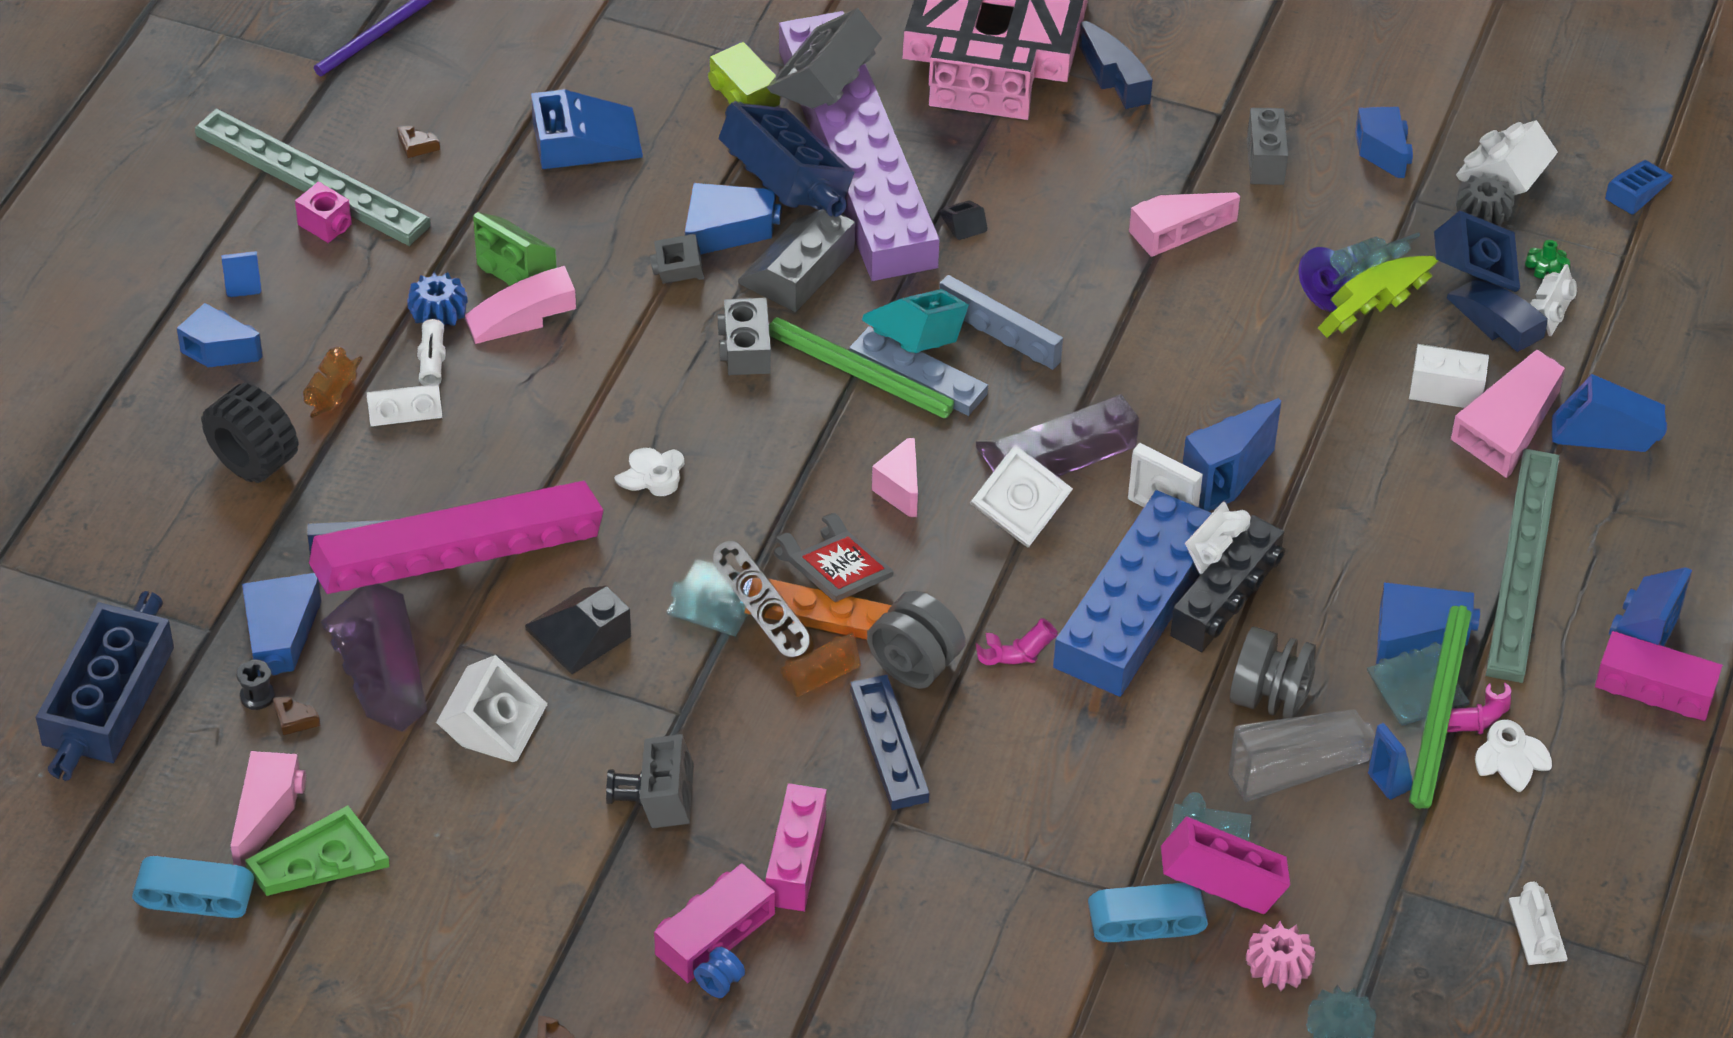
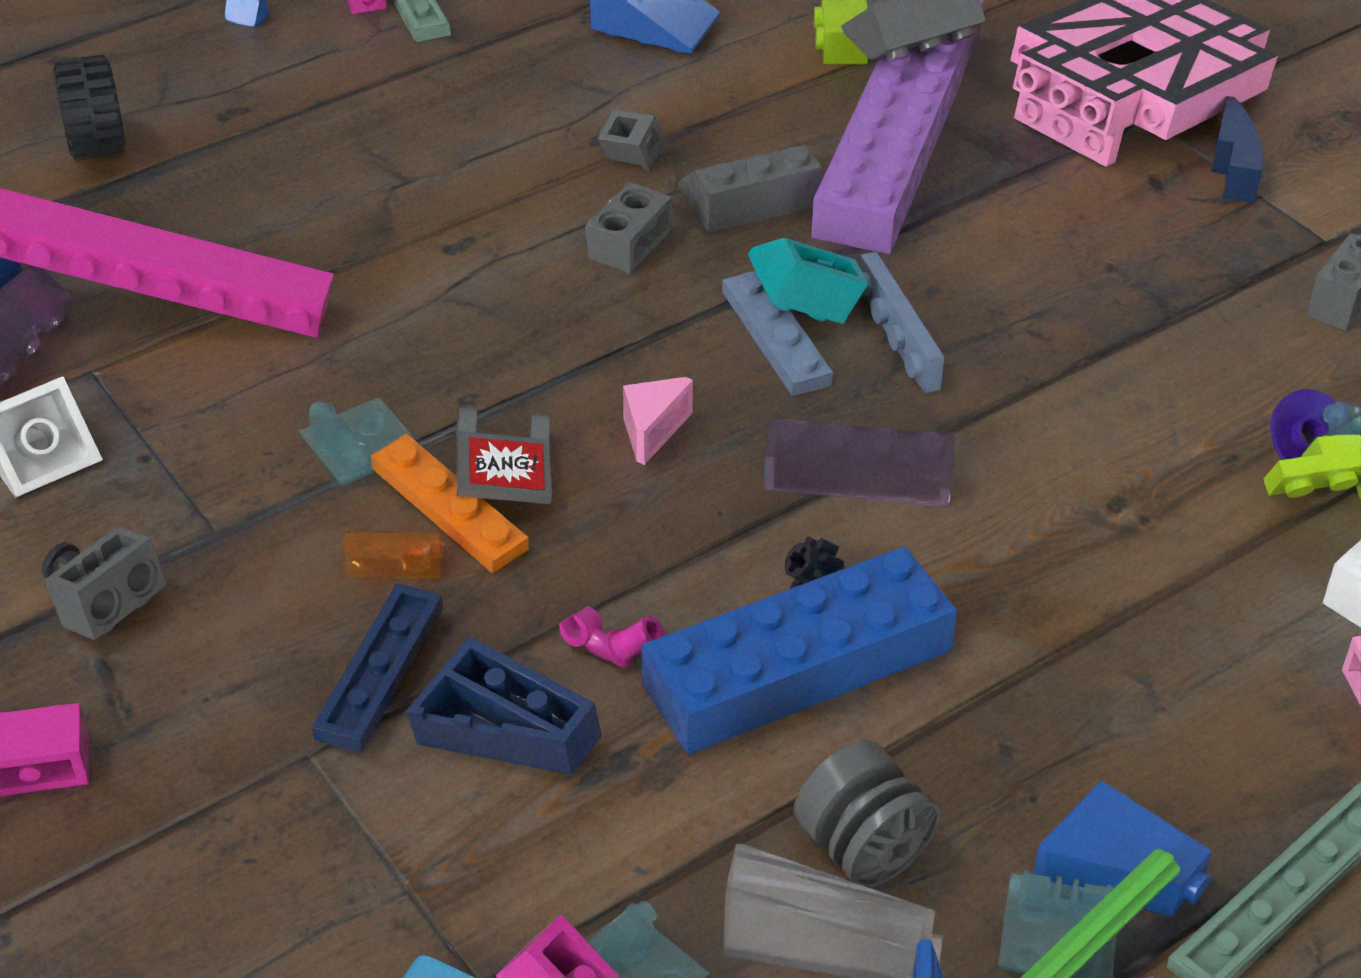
camera: 35 degrees right, 5 degrees down
blue slope [177,303,263,367] -> none
clear orange hinge [303,346,363,418] -> none
white hinge [367,384,442,426] -> none
blue gear [407,271,468,326] -> none
white pin [417,319,446,385] -> none
bright pink slope [465,266,576,344] -> none
bright green slope [473,212,557,286] -> none
black slope [525,586,631,674] -> none
white plate [614,448,685,496] -> none
slope [685,183,782,254] -> none
beam [713,541,814,662] -> none
dark blue brick [718,101,855,217] -> none
brick [766,783,827,912] -> none
bright green axle [769,317,954,418] -> none
dark grey wheel [867,590,965,689] -> none
black slope [940,200,988,240] -> none
white tile [970,444,1073,548] -> none
white tile [1128,443,1203,507] -> none
bright pink slope [1129,192,1240,257] -> none
black brick [1170,515,1285,653] -> none
blue slope [1183,398,1281,511] -> none
white hinge [1185,502,1251,574] -> none
none -> dark blue wedge [406,636,602,775]
none -> black gear [785,537,845,589]

